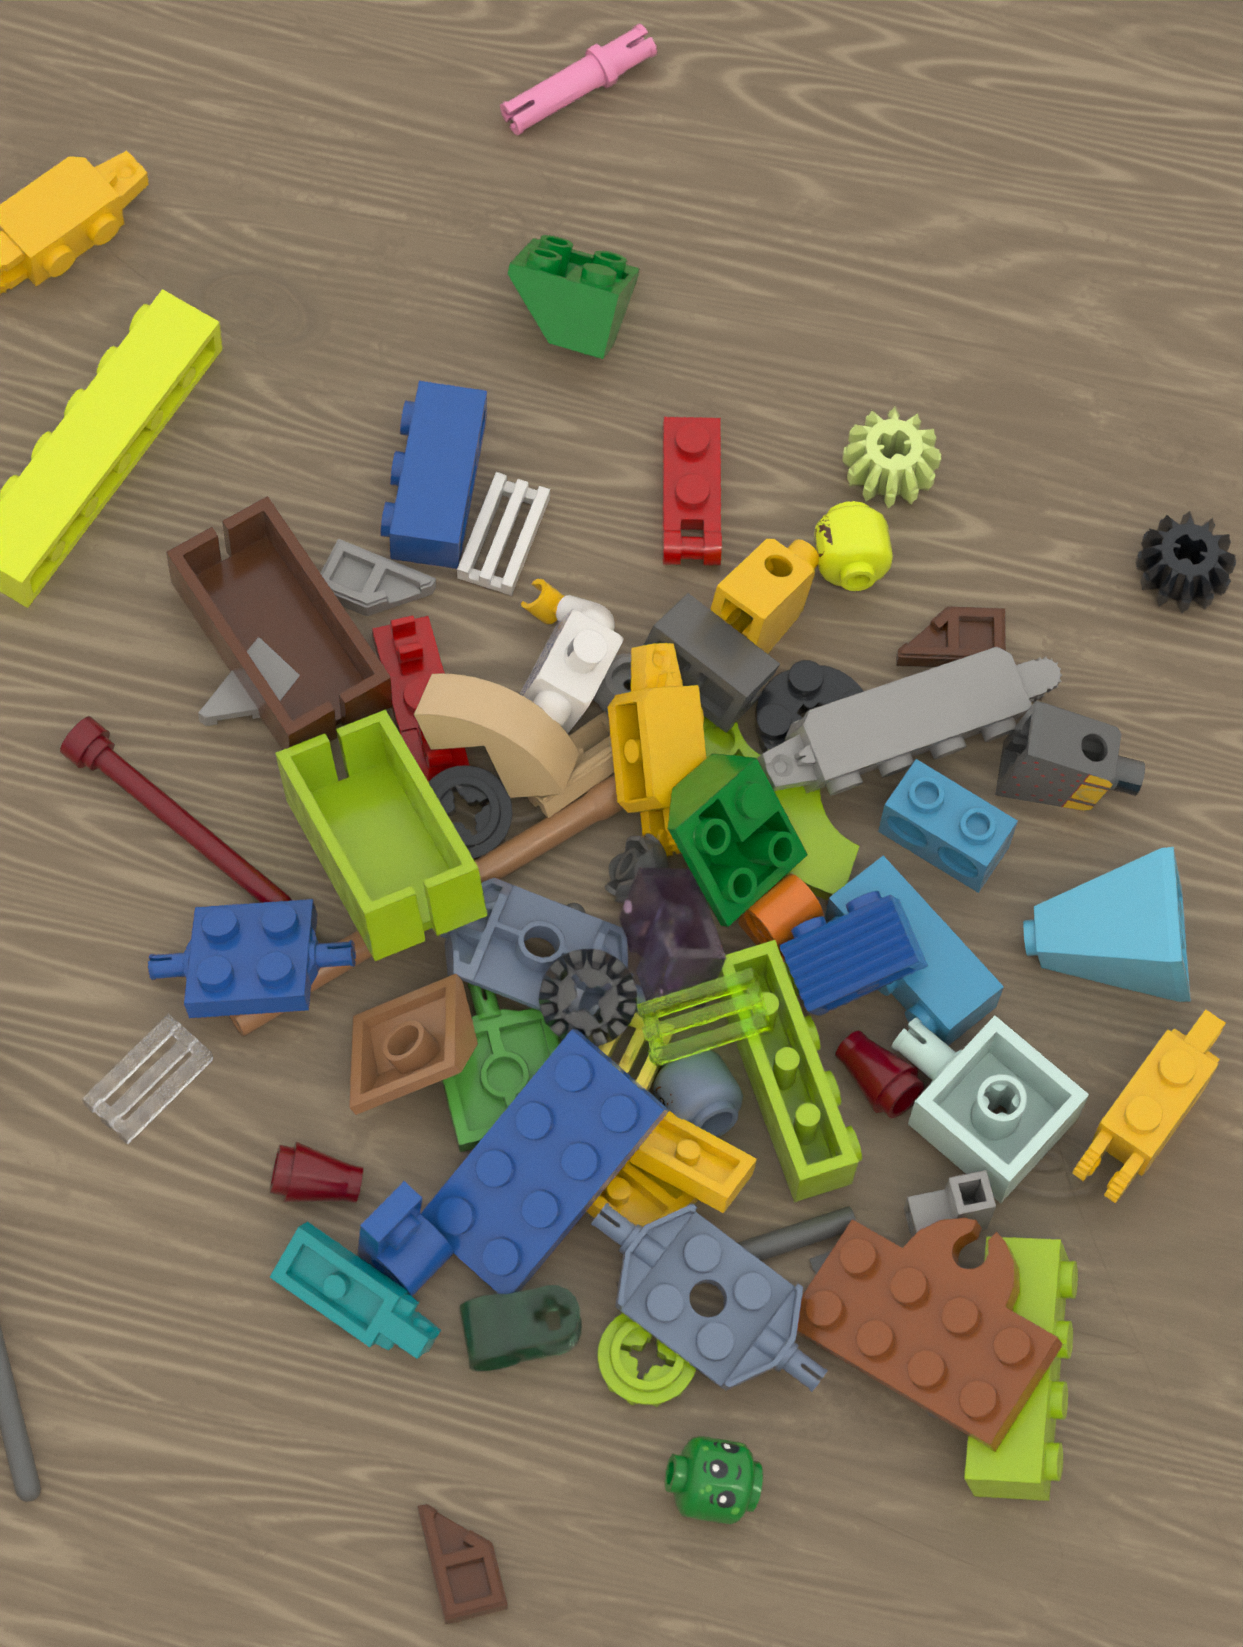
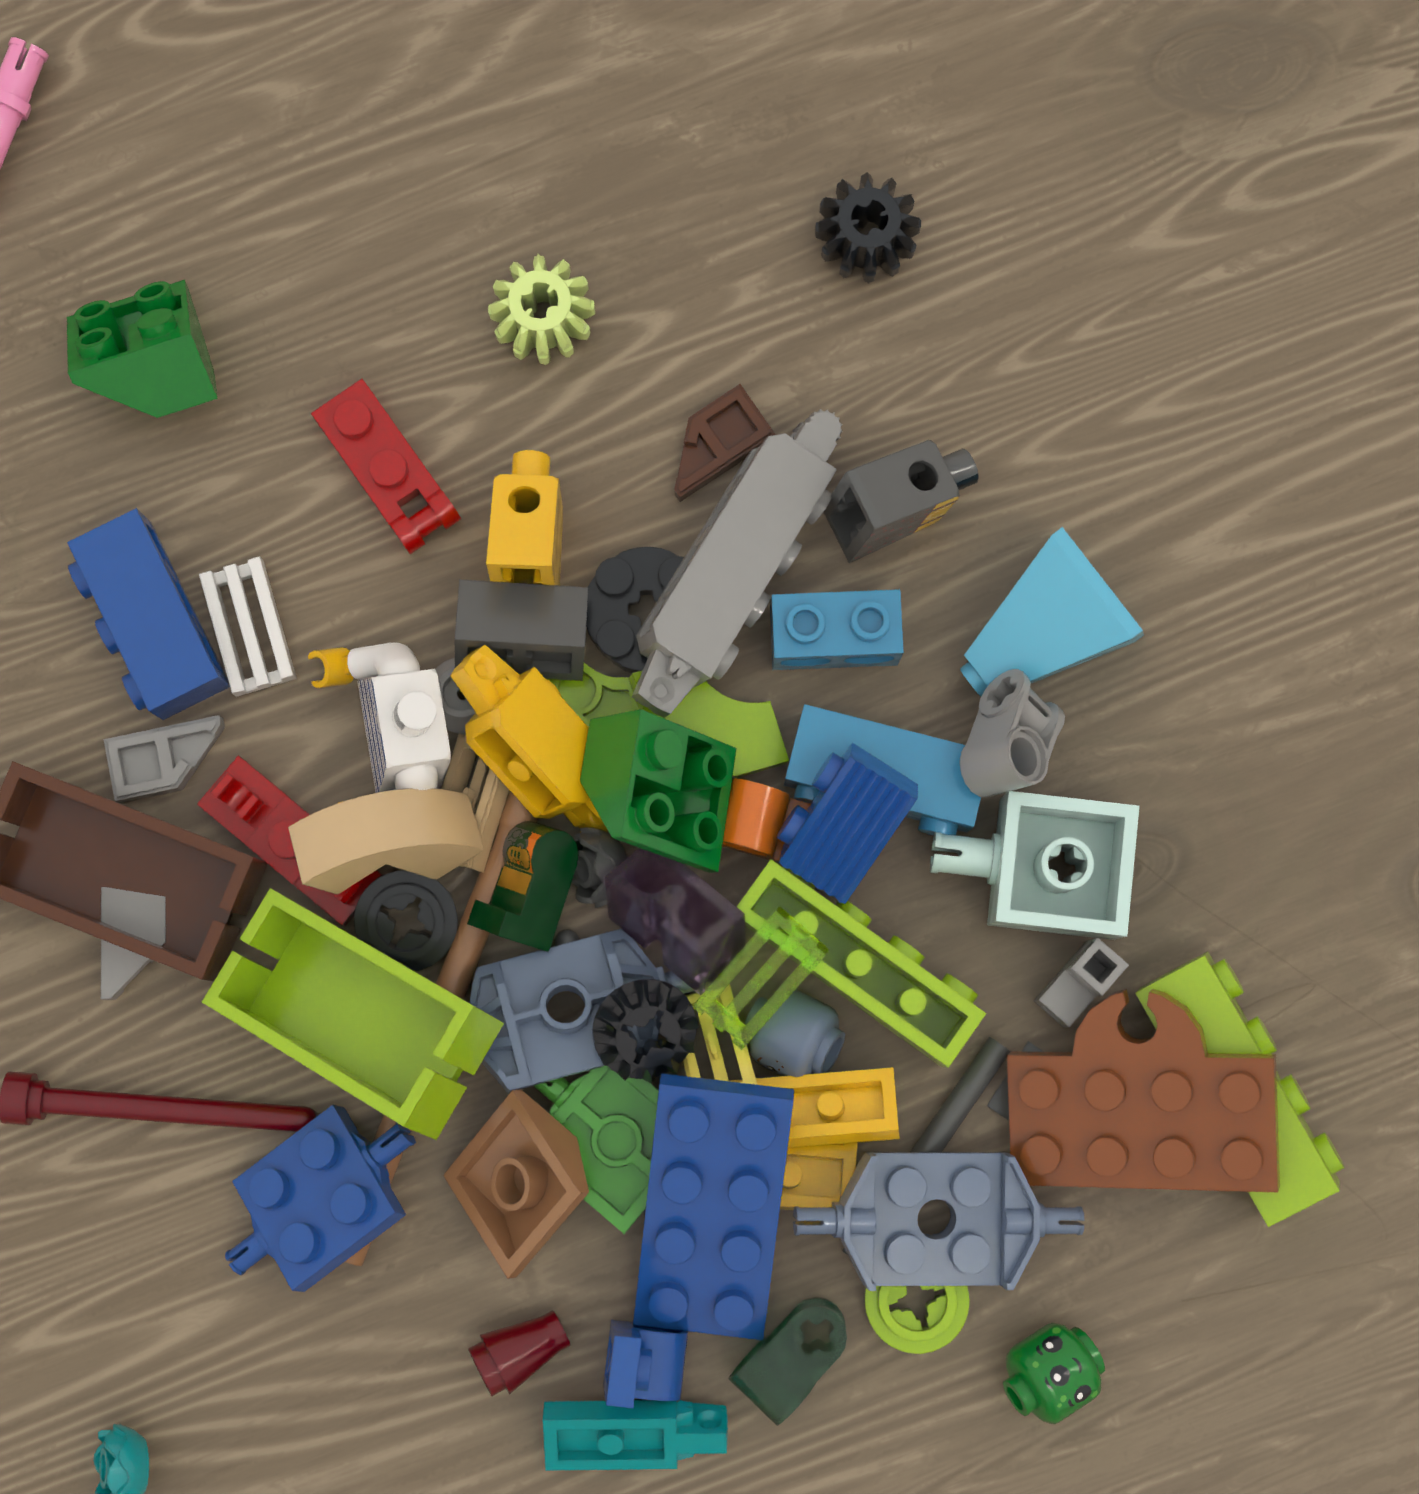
camera: 30 degrees left, 15 degrees up
clear tile [82,1014,214,1145] -> none
neon yellow head [814,501,893,591] -> none
dark red cone [835,1030,924,1118] -> none
yellow hinge [1072,1009,1226,1204] -> none
none -> dark green leg [467,821,579,952]
none -> light grey piece [960,669,1065,797]

